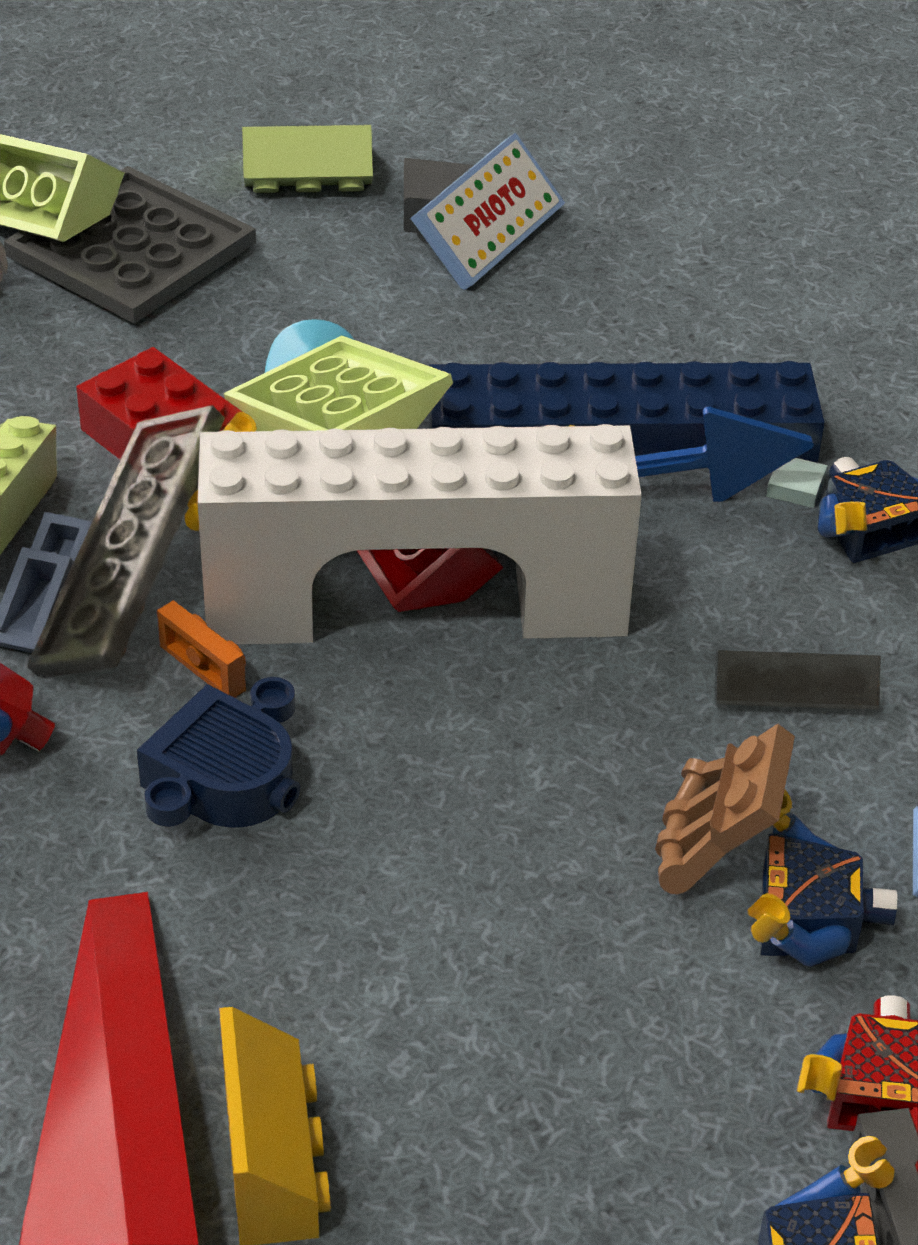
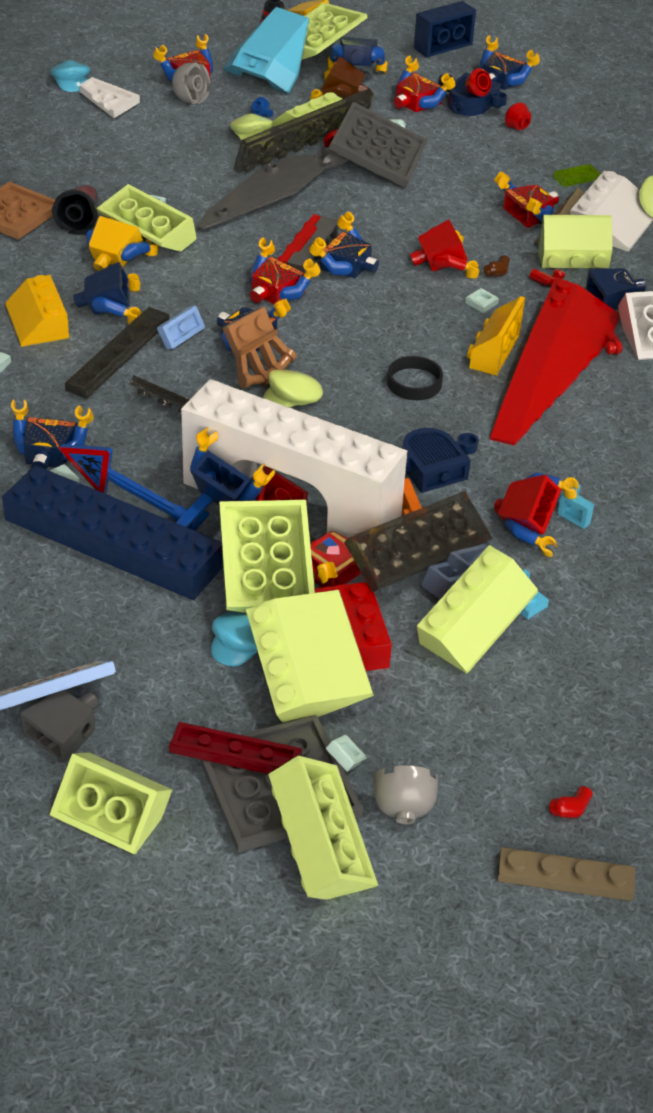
camera: 150 degrees left, 0 degrees up
none -> dark red tile [169,722,302,774]
none -> yellowish green slope [246,590,374,723]
none -> yellowish green piece [263,370,323,408]
none -> light aqua tile [325,735,367,772]
none -> black tyre [387,356,443,401]

